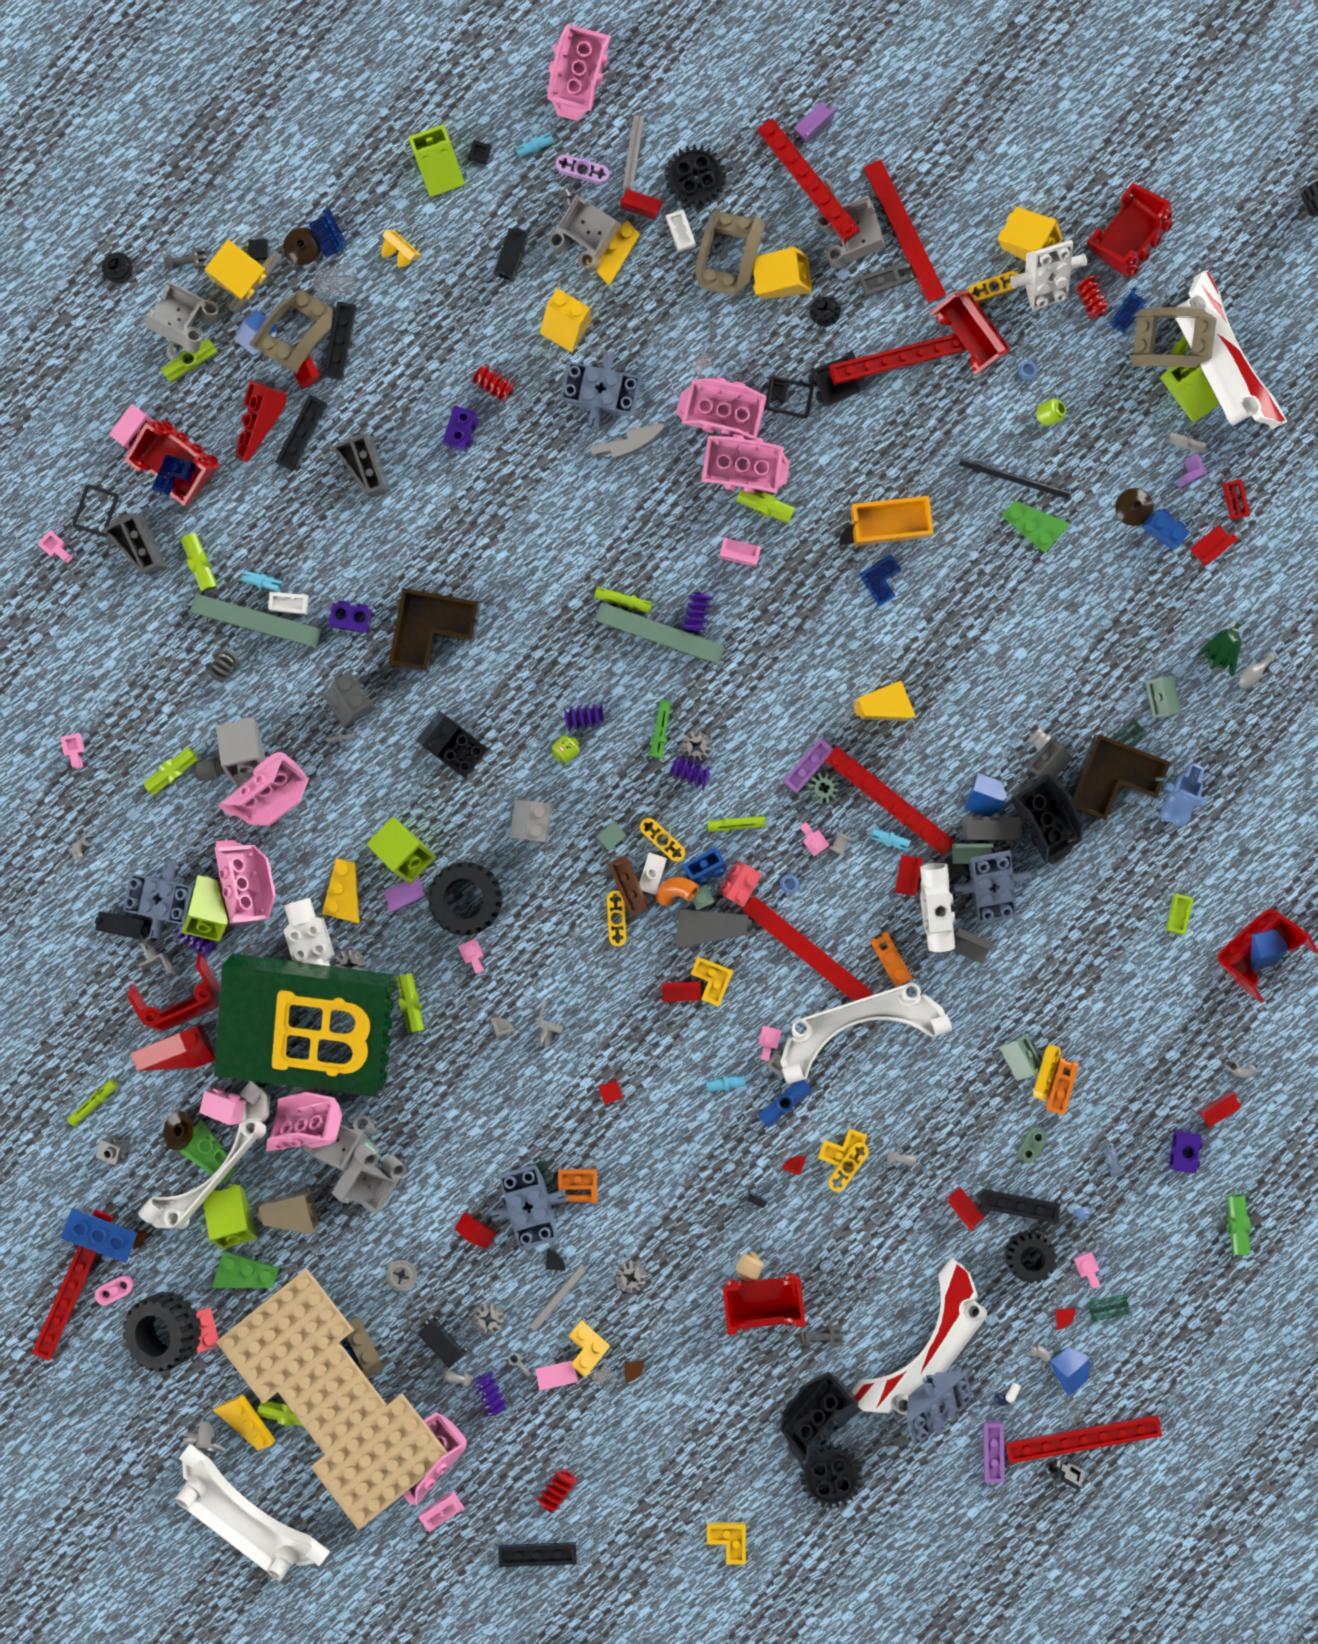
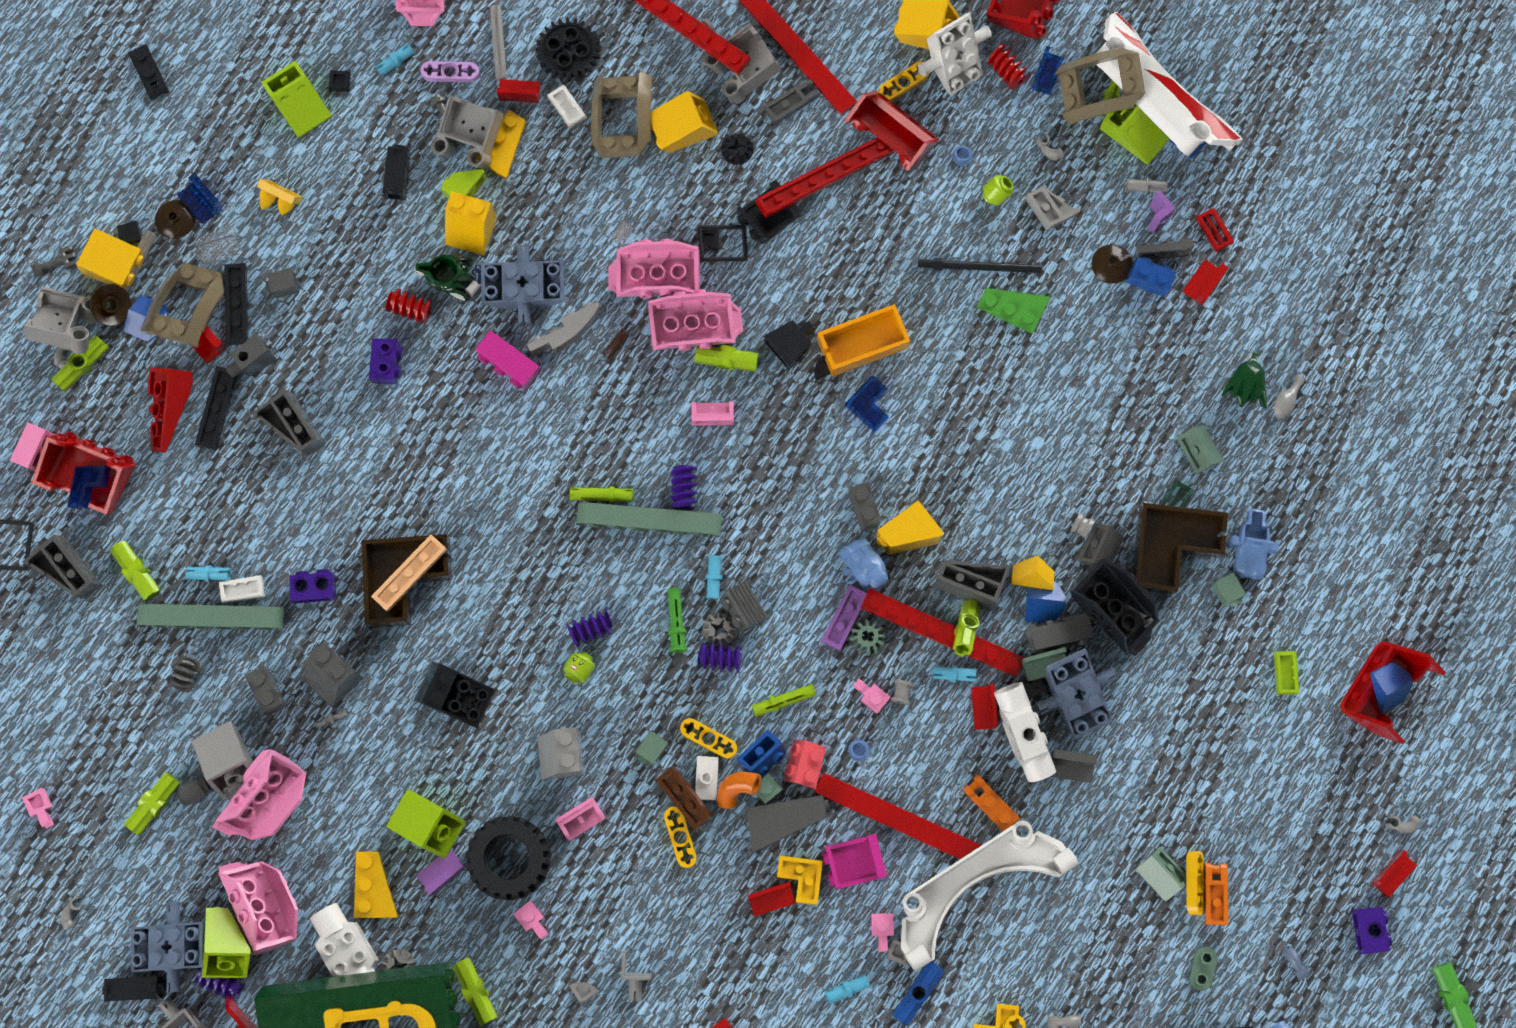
camera: 15 degrees left, 10 degrees down
none -> dark brown dish [90,284,131,326]
none -> black plate [128,44,170,101]
none -> dark grey torso [226,333,277,378]
none -> dark grey brick [244,666,287,716]
none -> dark grey brick [266,267,300,298]
none -> light nougat plate [371,535,447,612]
none -> dark green piece [415,254,473,302]
none -> lime slope [441,169,487,199]
none -> arm [465,265,481,296]
none -> dark pink brick [475,330,541,390]
none -> bright pink hinge [555,797,606,841]
none -> reddish brown piece [602,328,629,360]
none -> medium azure pin [706,555,722,599]
none -> dark grey brick [721,581,768,633]
none -> black torso [764,321,815,371]
none -> dark pink panel [822,834,887,890]
none -> medium blue piece [839,538,890,593]
none -> dark grey brick [848,482,881,532]
none -> dark grey wedge [934,560,1011,610]
none -> lime piece [953,599,981,657]
none -> yellow slope [1011,555,1055,590]
none -> light grey wing [1025,186,1080,231]
none -> light grey arm [1036,134,1064,161]
none -> dark grey hinge [1135,238,1195,260]
none -> sand green brick [1211,572,1246,608]

